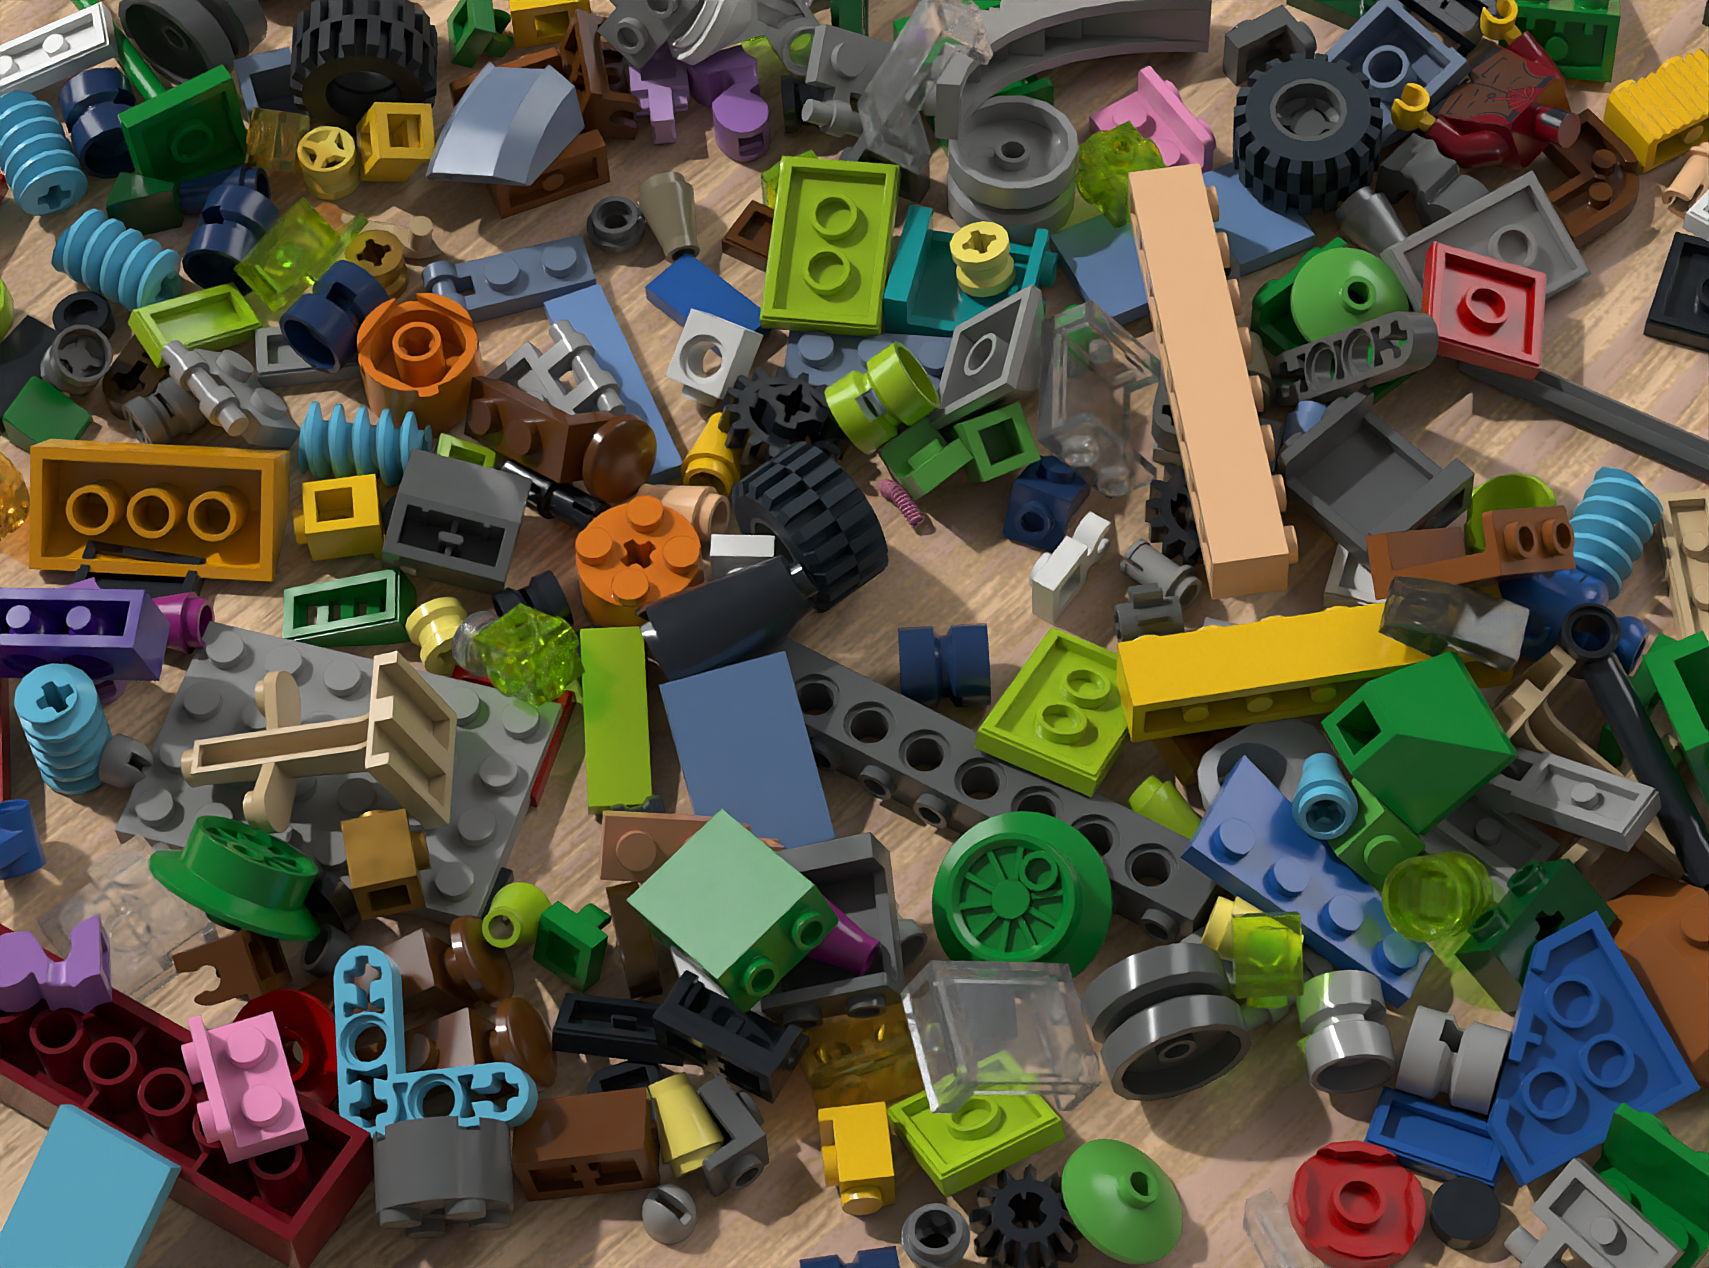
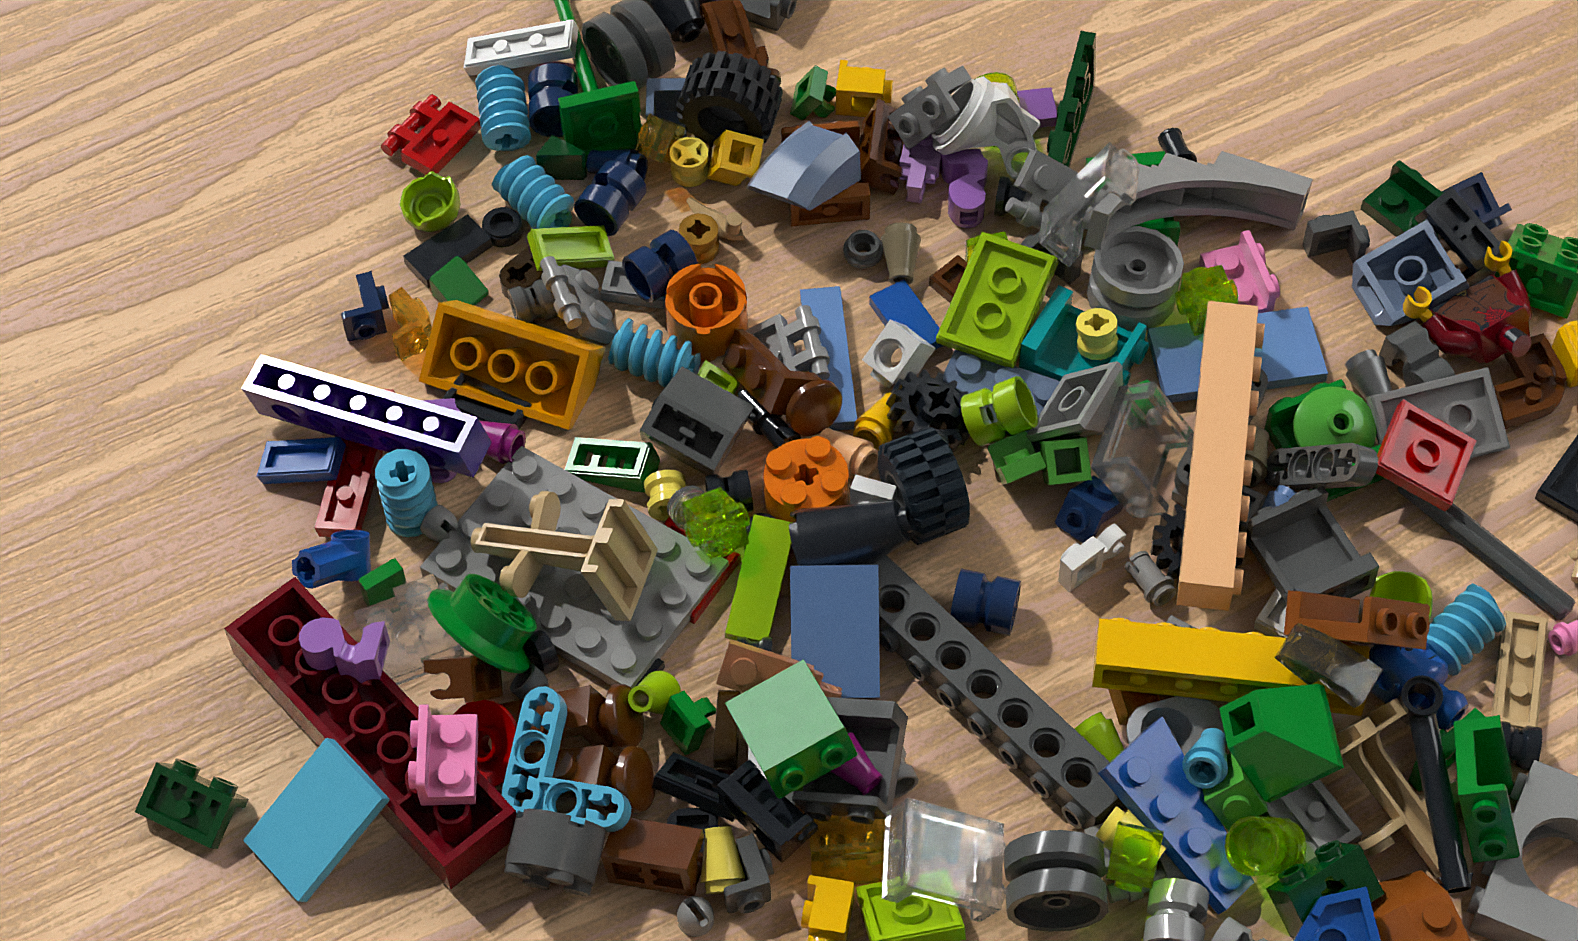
camera: 15 degrees right, 0 degrees up
dark grey wheel [40,324,113,399] -> none
clear neon green panel [234,197,369,313] -> none
yellow brick [293,474,386,561] -> none
pearl gold brick [340,808,432,921] -> none
sand blue plate [422,234,596,324] -> none
bright pink leg [877,479,925,528] -> none
green wheel [932,811,1113,996] -> none
lime tile [974,627,1130,798] -> none
dark grey gear [1113,583,1185,643] -> none
black wheel [1233,53,1383,215] -> none
light grey hinge [1474,745,1661,852] -> none
none -> green tile [358,558,408,612]

